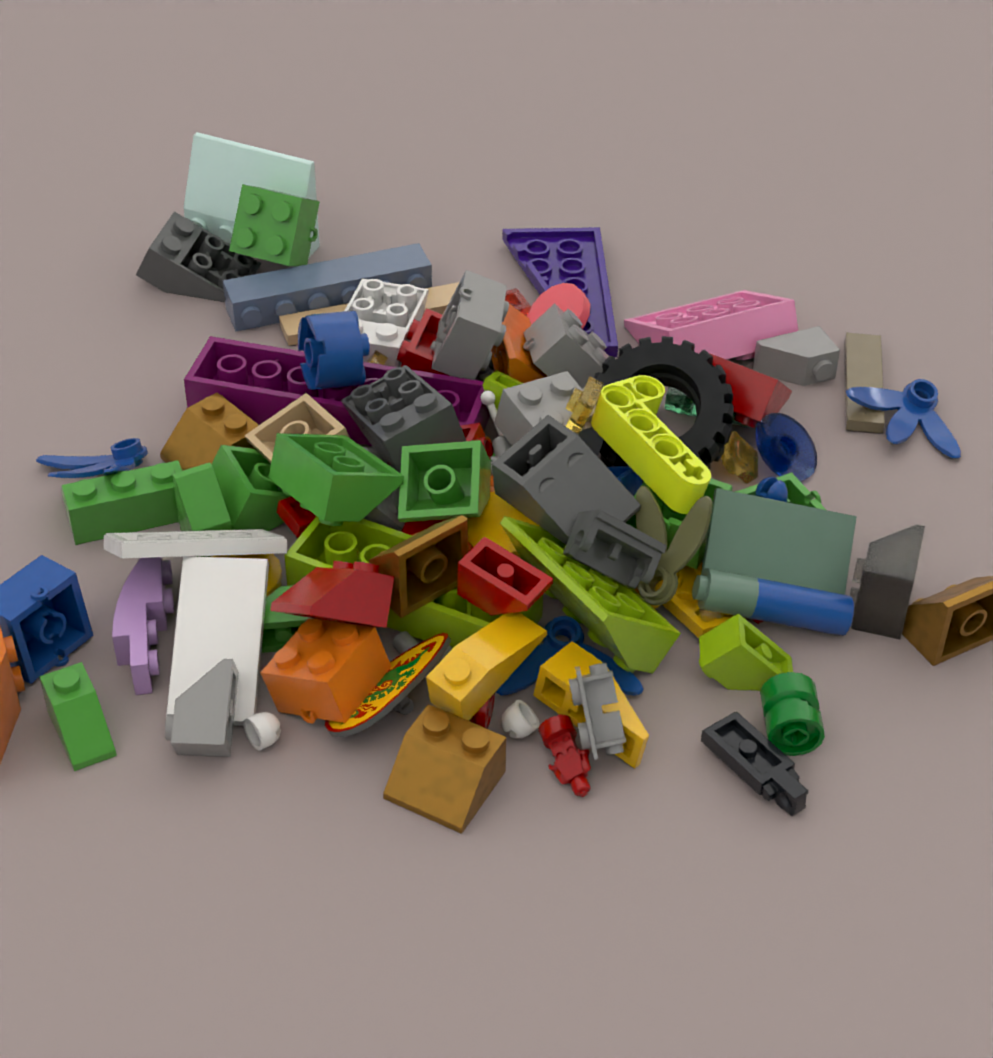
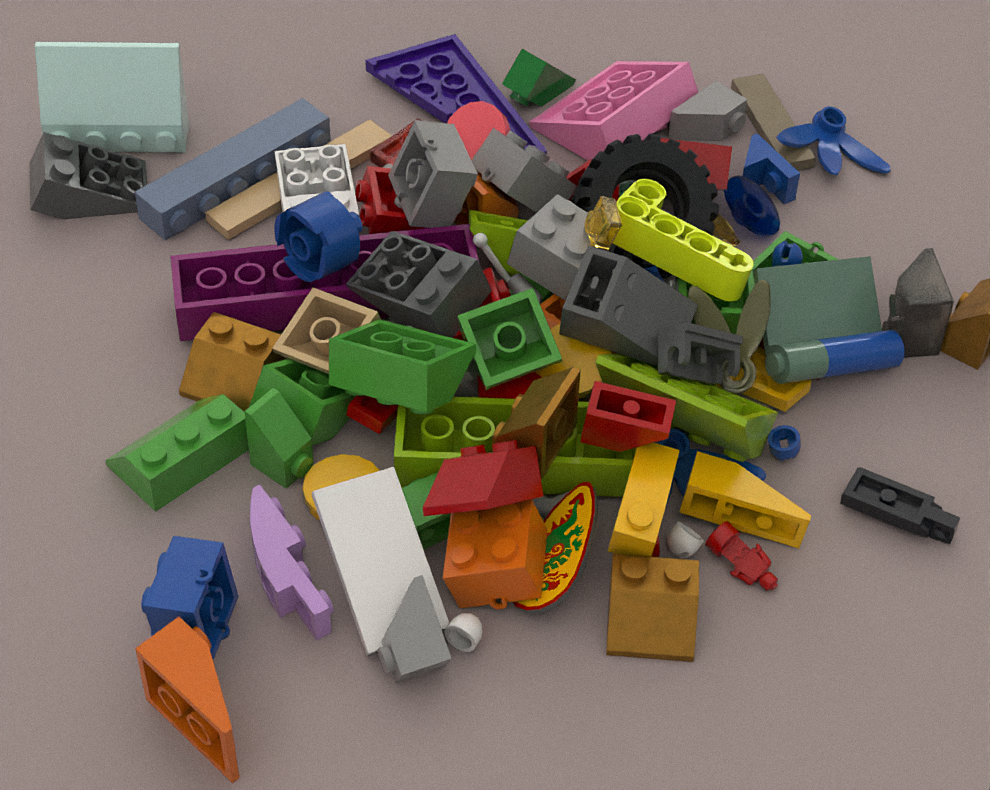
camera: 25 degrees left, 5 degrees up
blue plant [36,438,148,478] -> none
bright green slope [39,662,117,771] -> none
white tile [104,529,287,558] -> none
bright green brick [229,184,320,267] -> none
light grey hinge [569,663,626,760] -> none
lime slope [699,614,793,691] -> none
green wheel [760,672,825,756] -> none
none -> green slope [502,49,576,107]
none -> blue slope [740,133,800,204]
none -> blue hinge [768,425,801,461]

